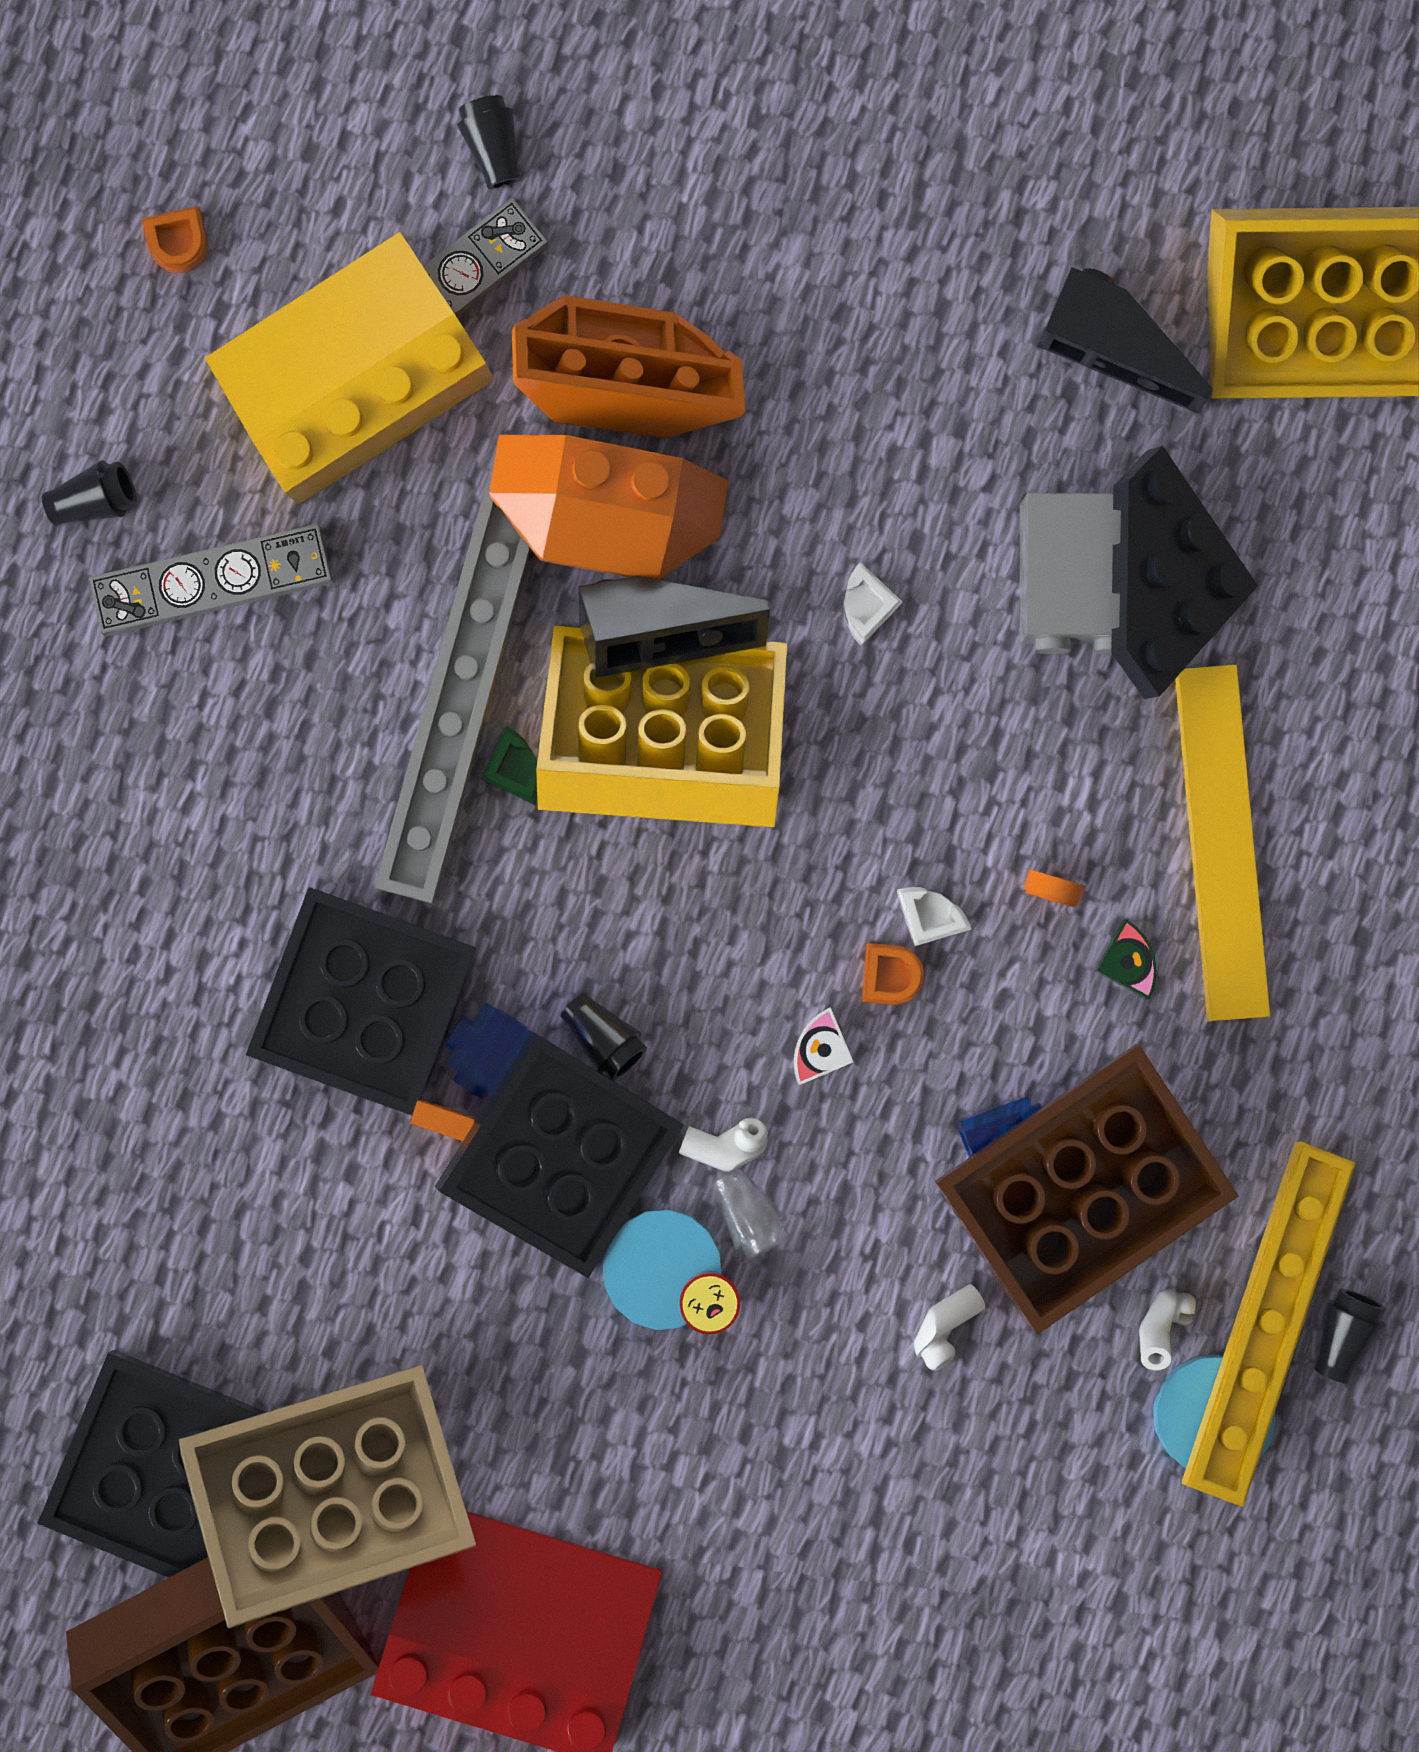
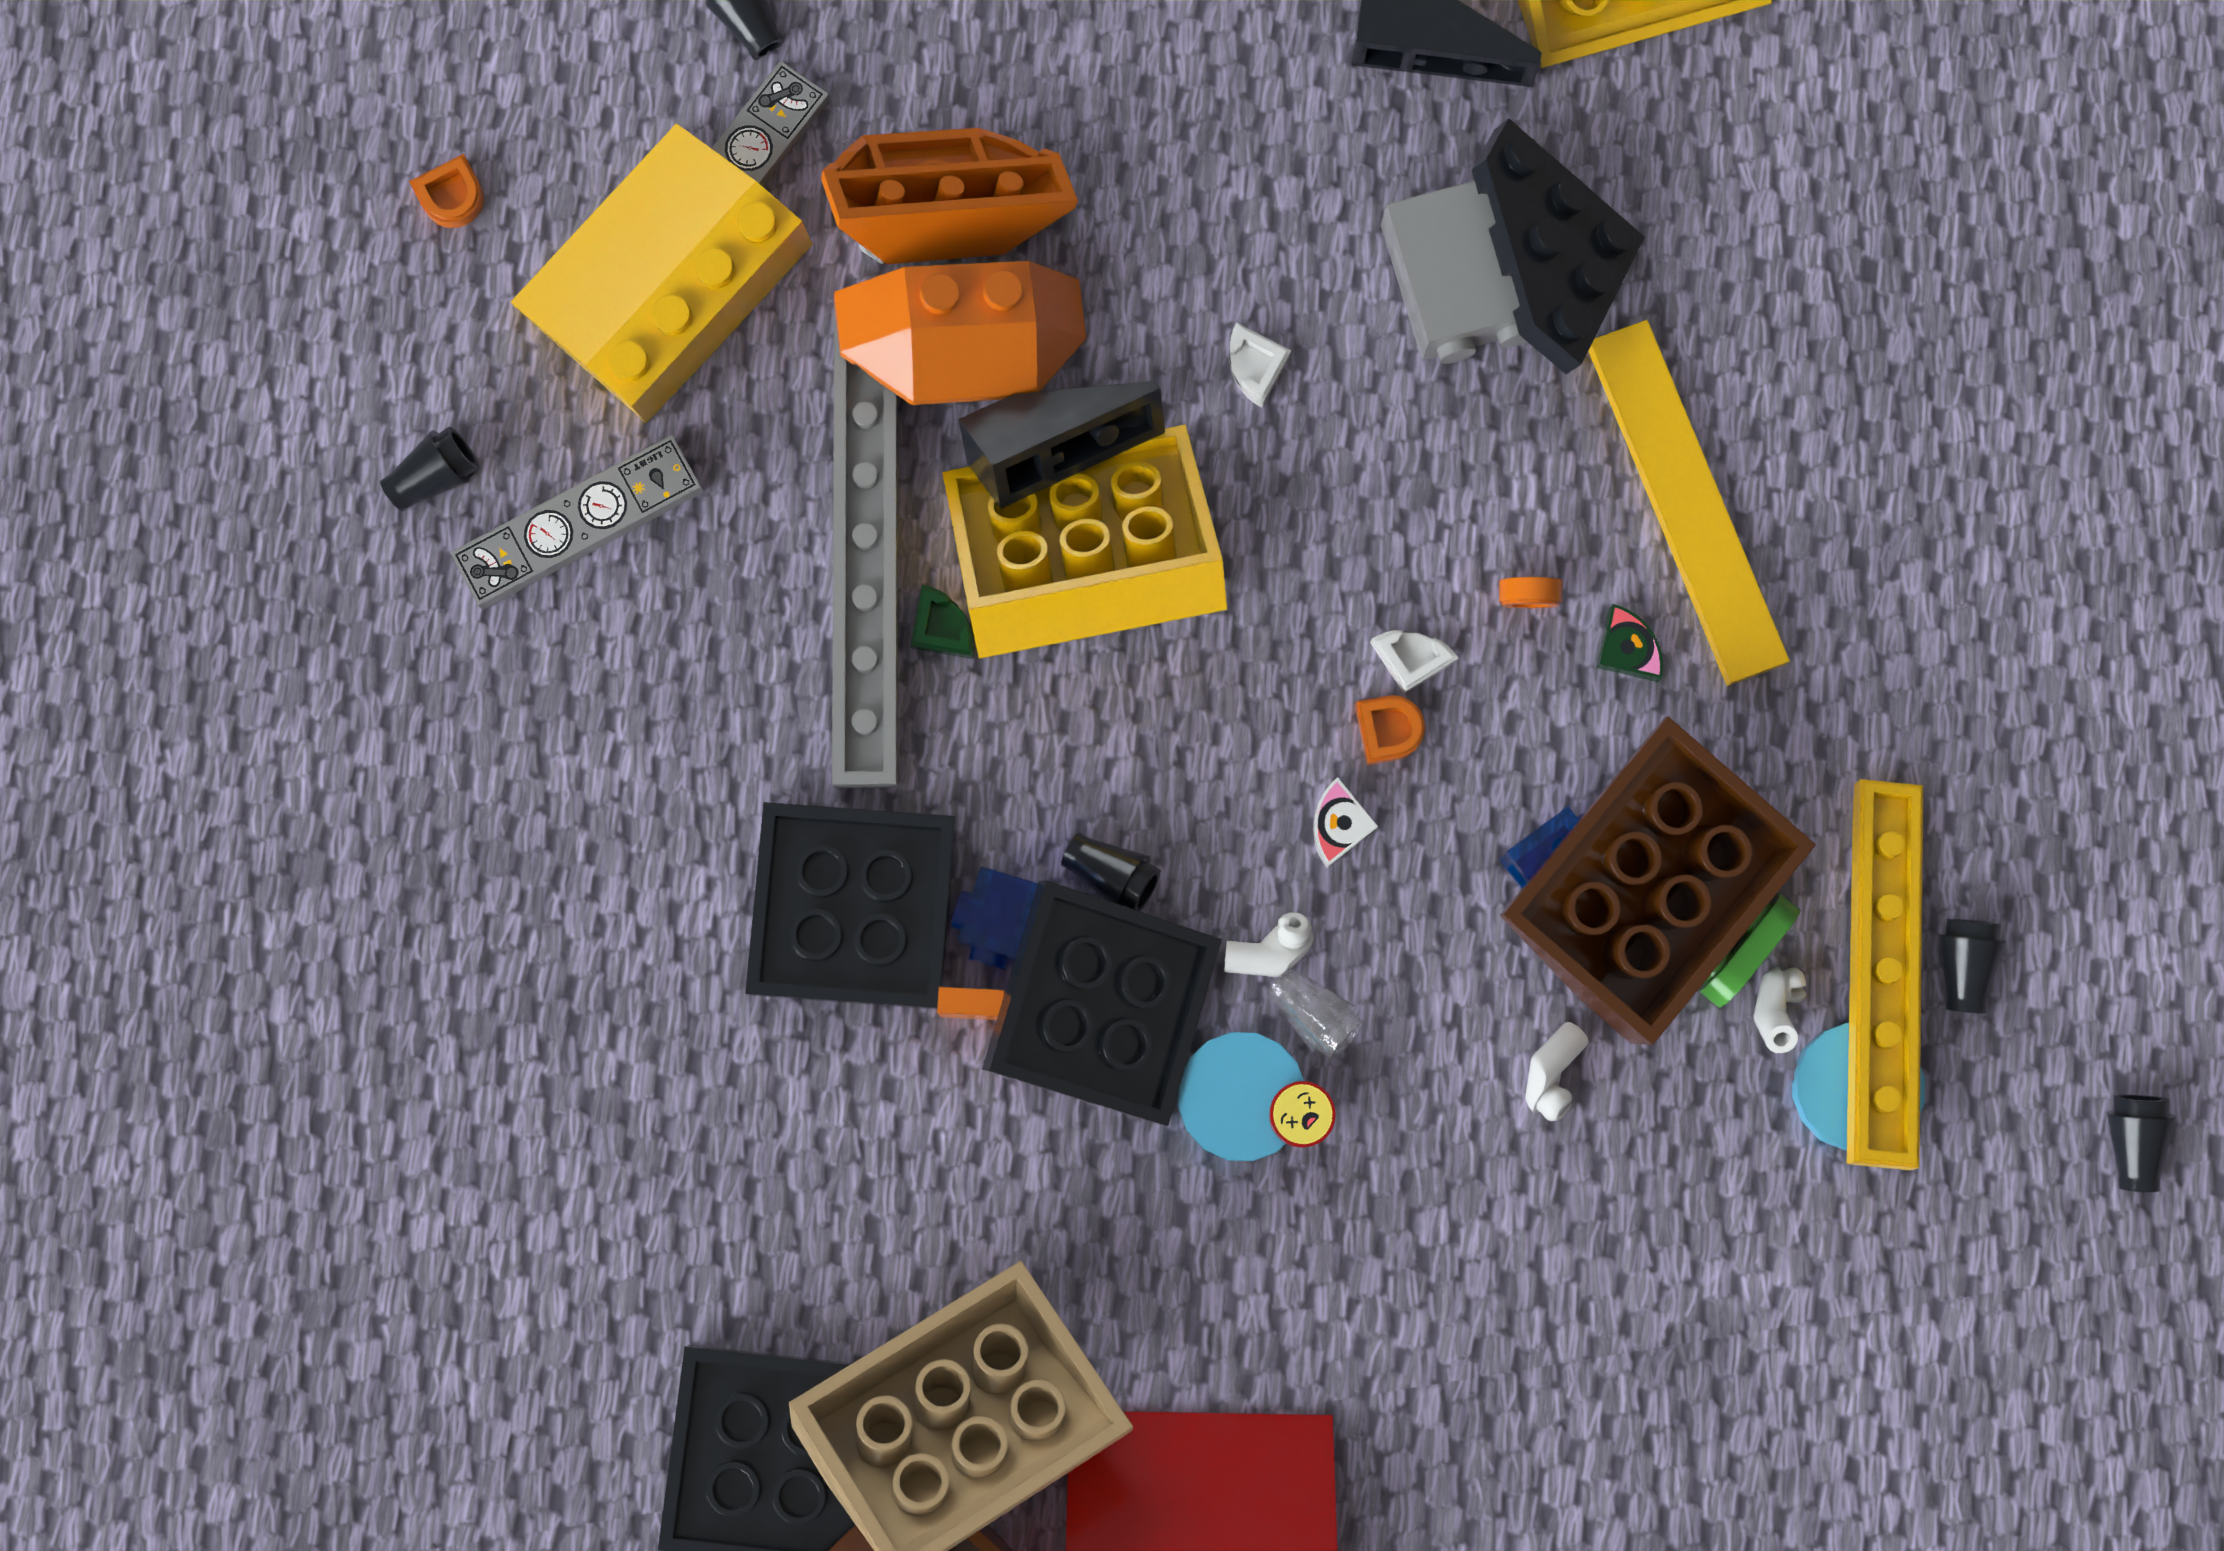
camera: 10 degrees left, 5 degrees down
none -> bright green plate [1698,892,1801,1008]

